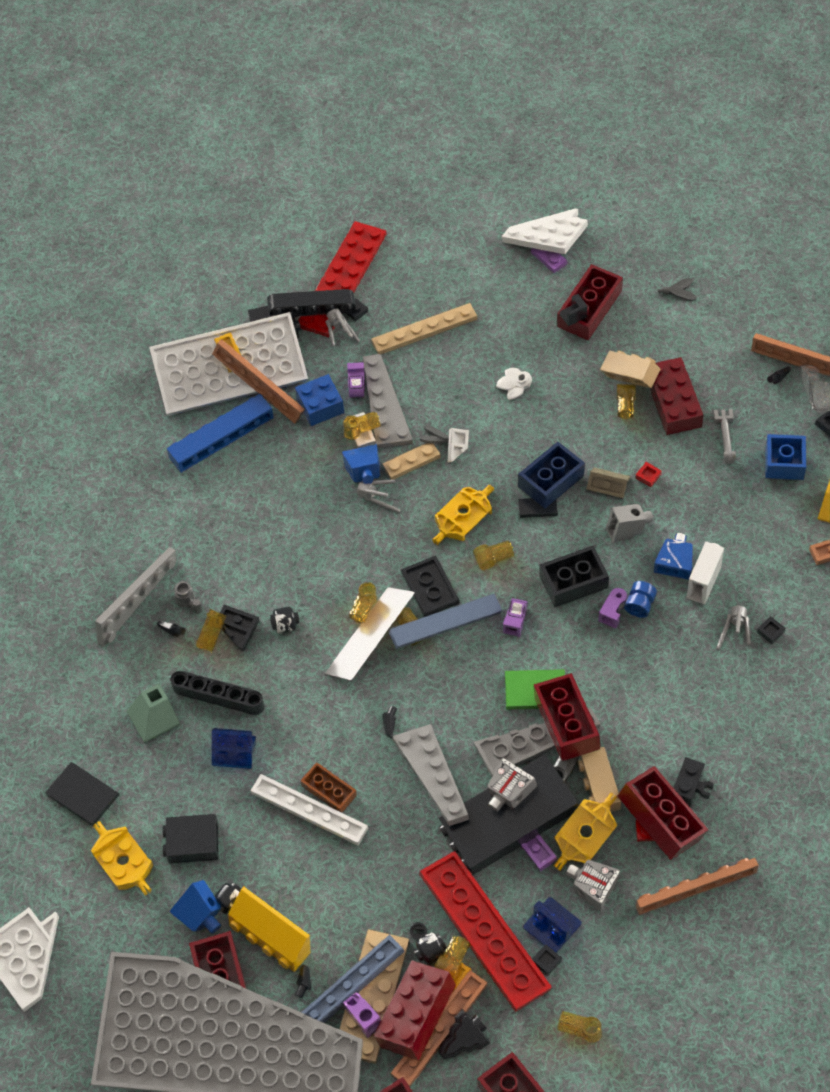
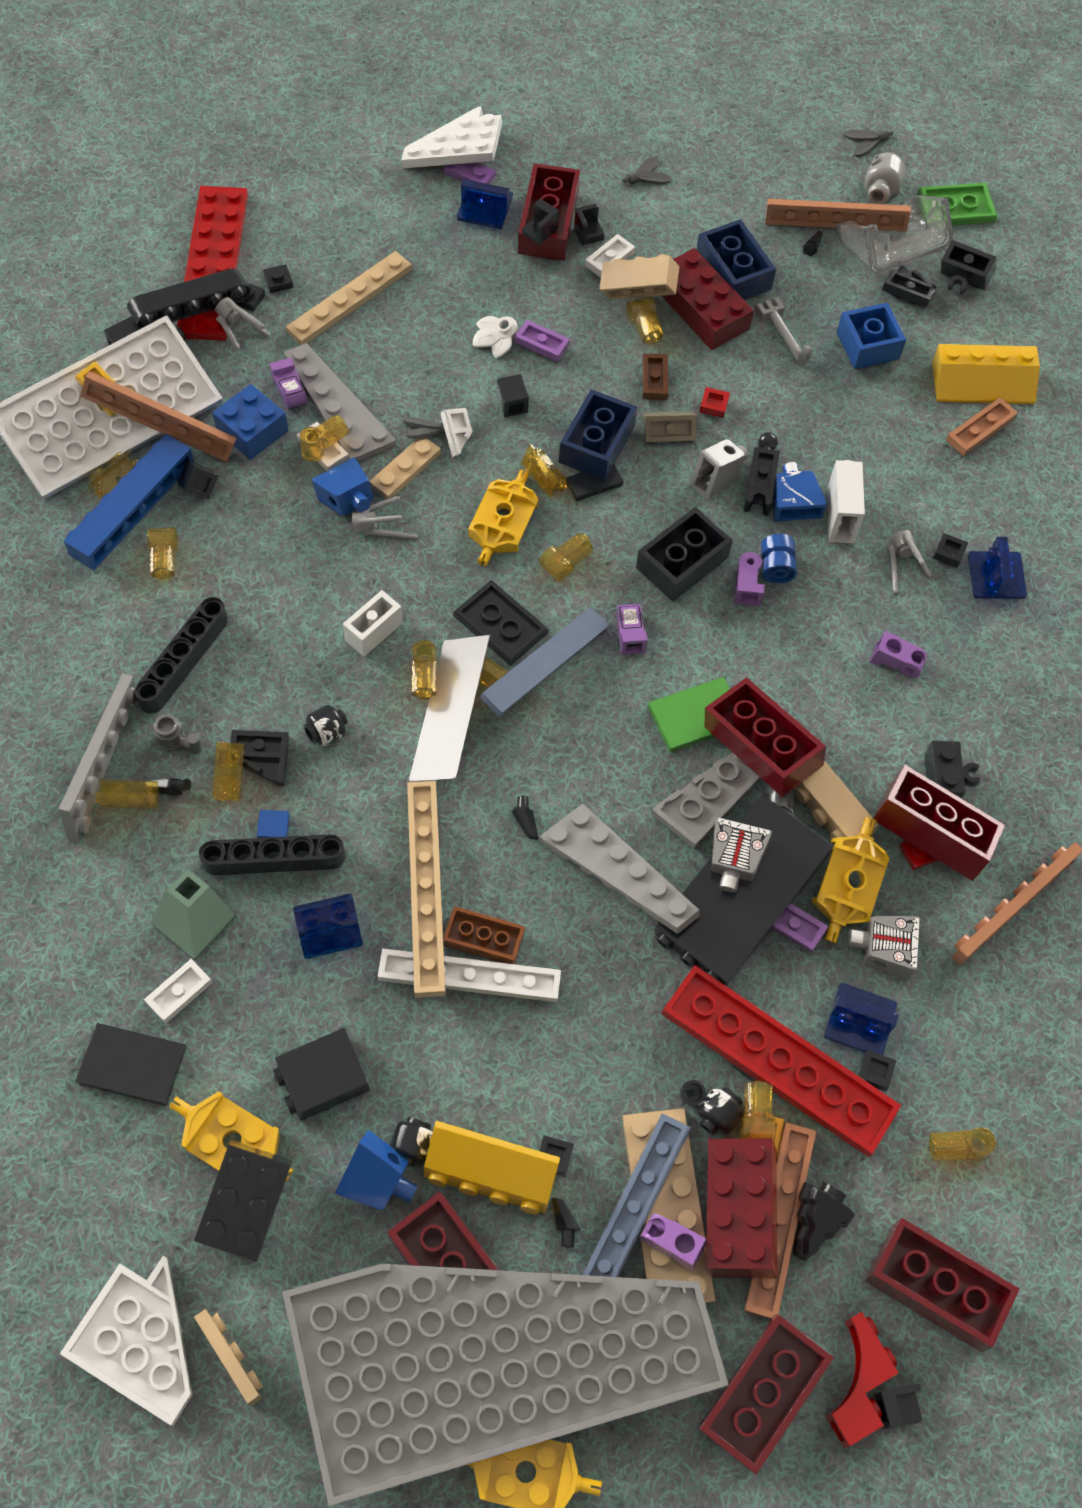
camera: 30 degrees left, 5 degrees up
none -> clear yellow hinge [88,449,137,499]
none -> clear yellow hinge [96,779,159,809]
none -> black beam [135,597,228,714]
none -> white plate [144,959,212,1024]
none -> clear yellow piece [147,527,178,580]
none -> black panel [178,460,218,500]
none -> black brick [194,1140,292,1262]
none -> tan plate [194,1309,263,1407]
none -> blue tile [257,810,290,838]
none -> black plate [263,264,294,293]
none -> white brick [343,590,403,657]
none -> tan plate [407,781,446,998]
none -> clear blue bracket [457,179,513,229]
none -> black panel [497,374,529,417]
none -> medium lavender plate [515,320,570,362]
none -> clear yellow hinge [521,444,568,498]
none -> black plate [539,1135,574,1177]
none -> black panel [574,204,605,245]
none -> white plate [585,234,635,278]
none -> reddish brown plate [642,353,668,400]
none -> dark blue brick [696,219,776,299]
none -> black plate [744,432,780,516]
none -> medium lavender leg [869,631,927,678]
none -> clear blue bracket [968,537,1027,599]

